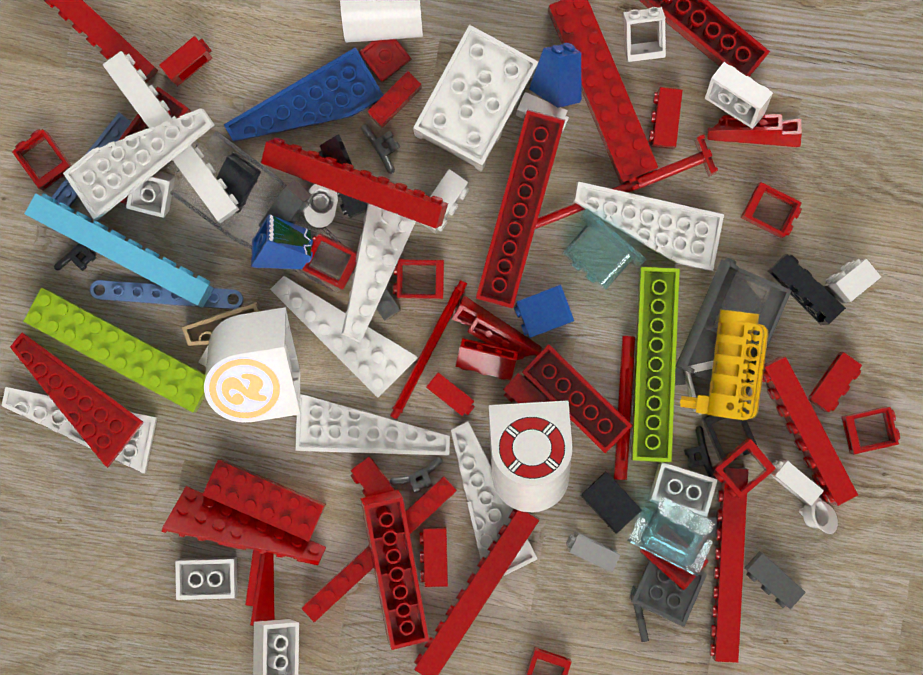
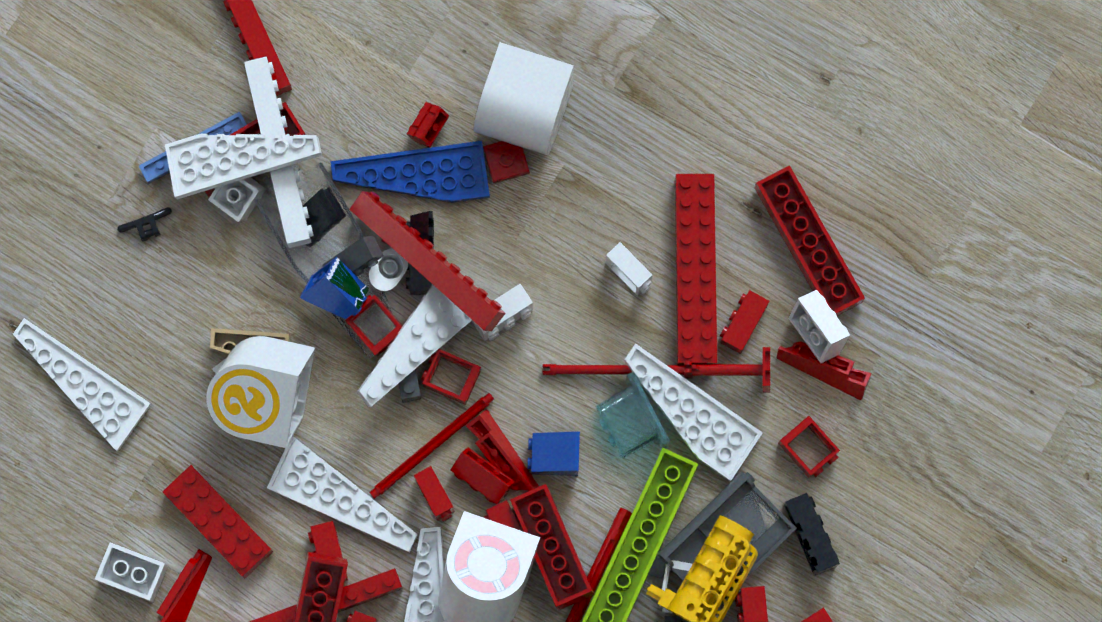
camera: 25 degrees right, 10 degrees down
red wing [10,332,144,468] -> none
red window [12,129,72,191] -> none
lime brick [23,287,205,413] -> none
medium azure brick [24,193,214,308] -> none
medium blue plate [90,280,243,309] -> none
red window [159,36,212,87] -> none
red wing [161,486,326,565] -> none
white wing [270,276,418,398] -> none
dark grey piece [361,124,400,174] -> none
red brick [367,71,422,128] -> none
dark grey piece [390,457,443,494] -> none
white container [413,25,538,172] -> none
red brick [476,109,565,309] -> none
blue slope [529,43,582,108] -> none
white window [623,7,666,62] -> none
white brick [824,259,881,304] -> none
none -> red brick [407,102,449,148]

